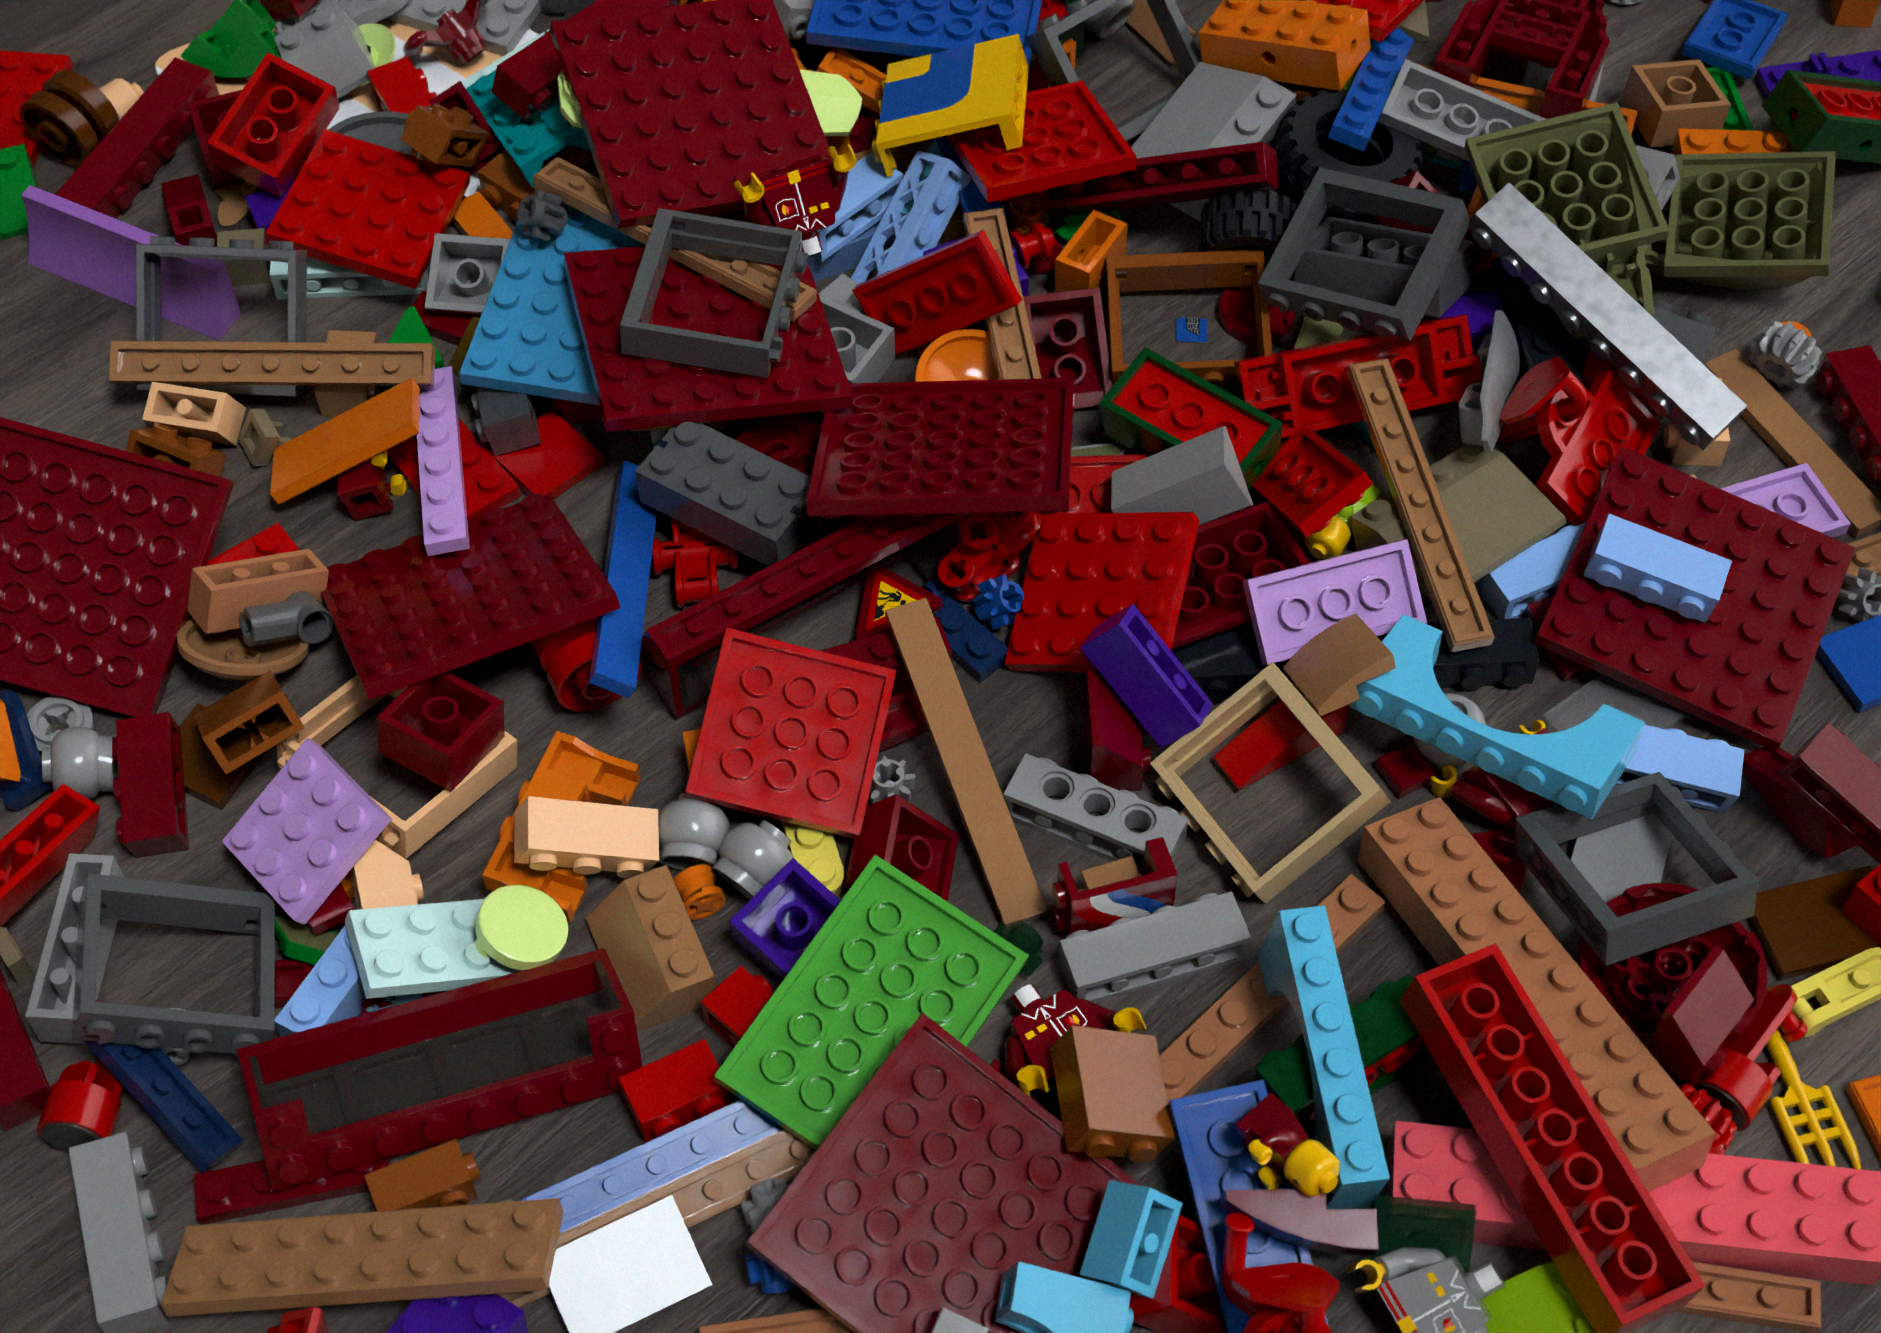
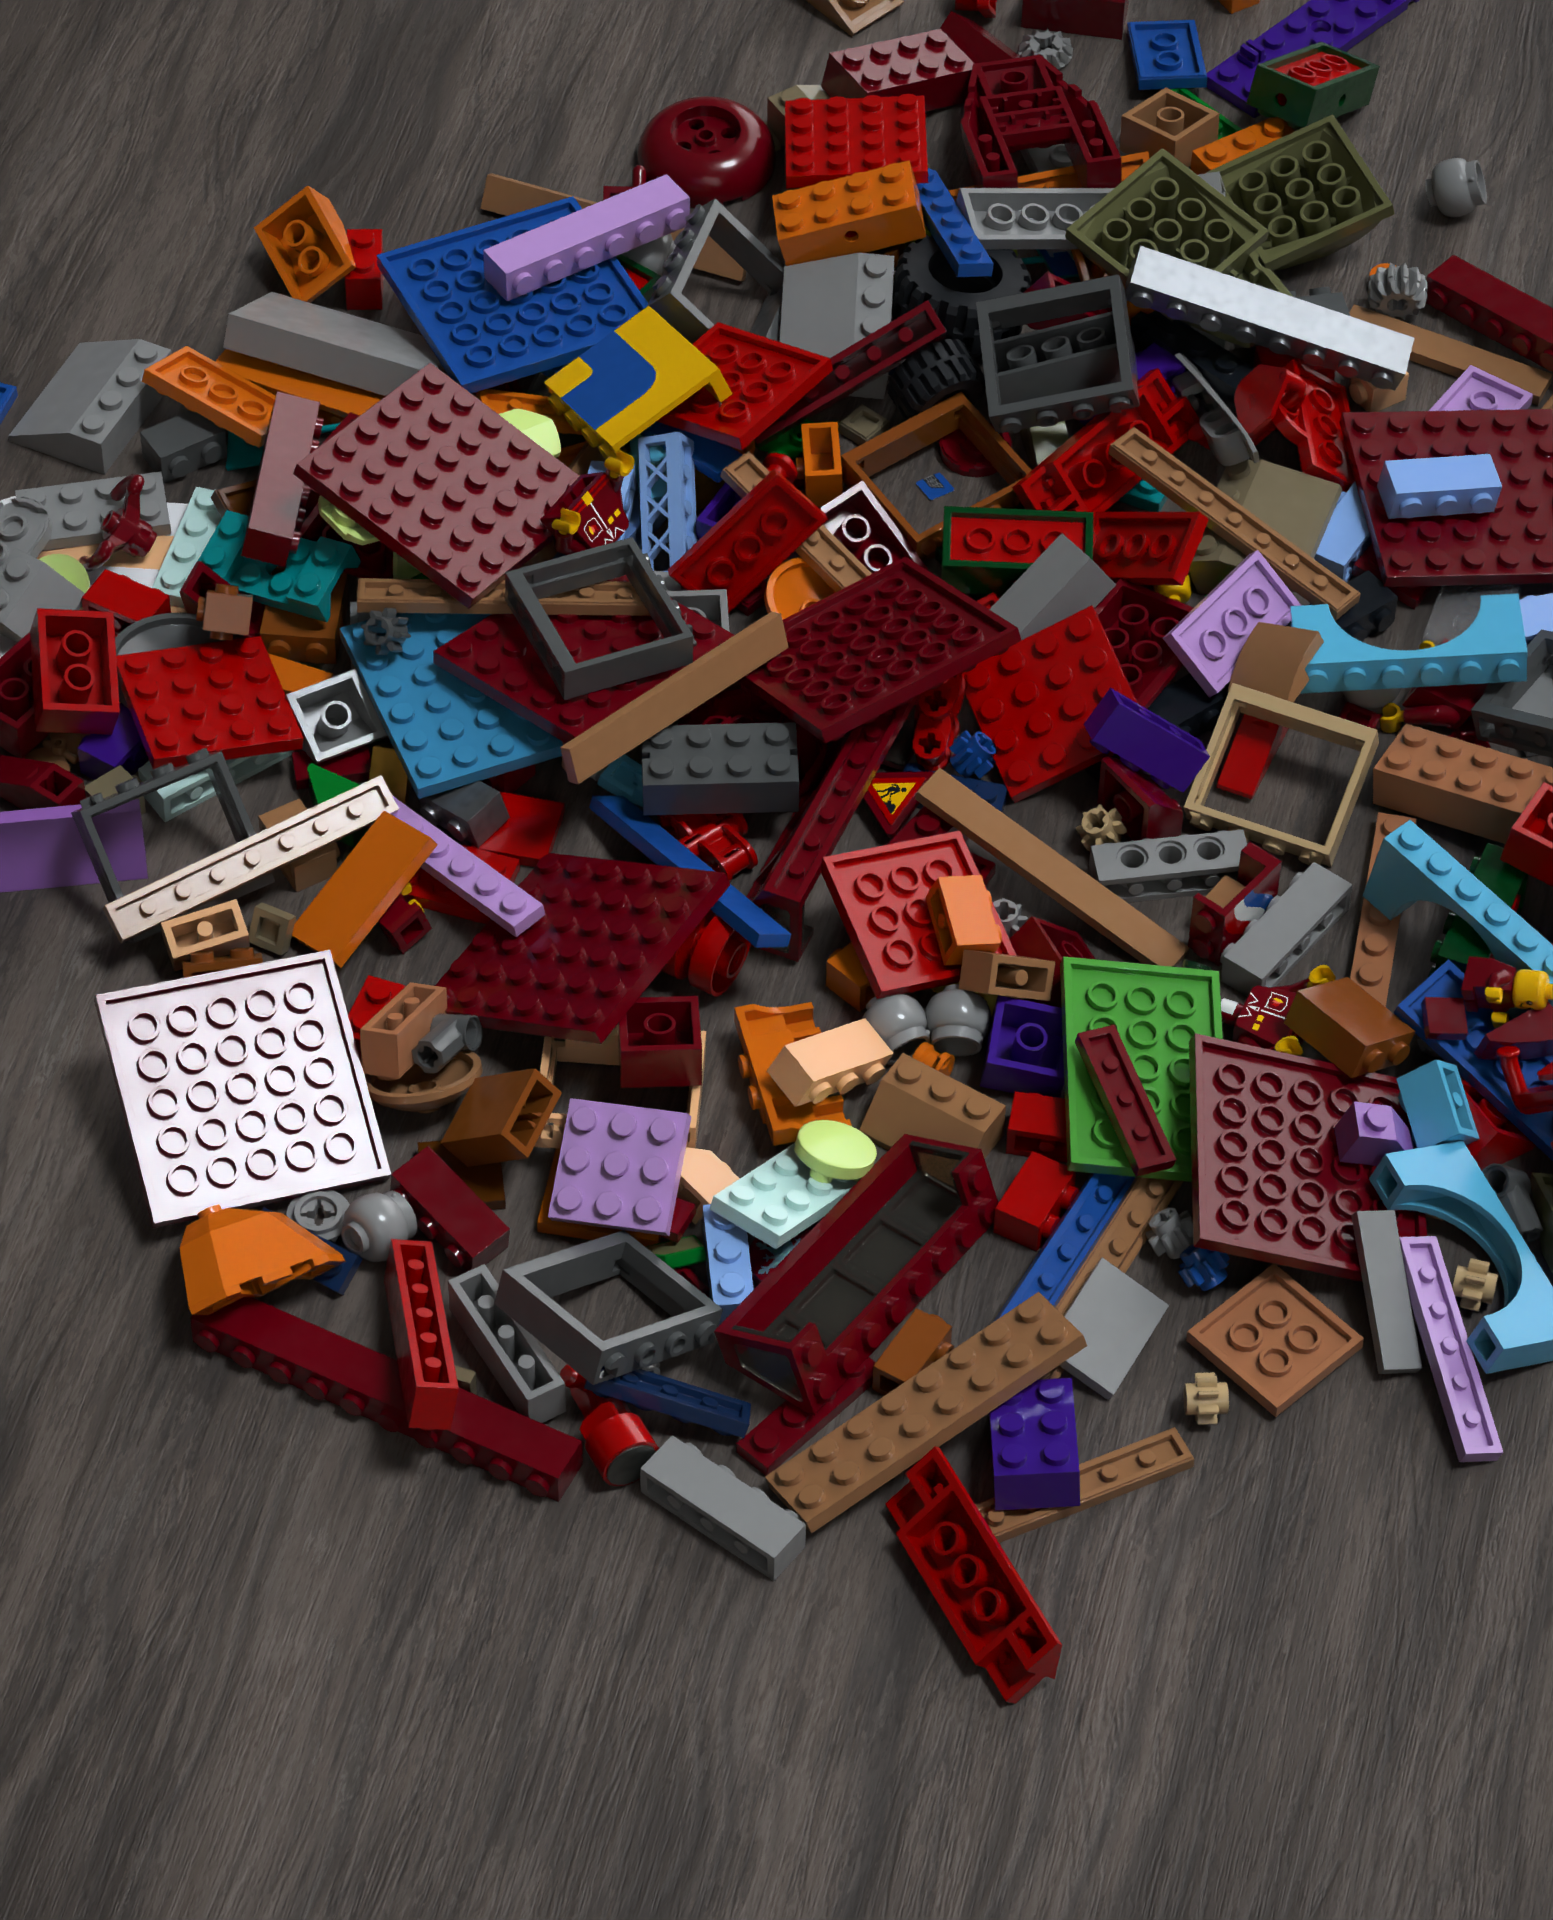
camera: 35 degrees left, 5 degrees down
none -> medium nougat tile [560,612,789,784]
none -> dark tan tile [838,404,890,445]
none -> orange brick [925,875,1002,966]
none -> medium nougat brick [959,949,1055,1001]
none -> dark red plate [1075,1025,1176,1177]
none -> tan gear [1076,804,1127,851]
none -> medium lavender slope [1334,1101,1414,1166]
none -> dark red tile [1421,997,1468,1040]

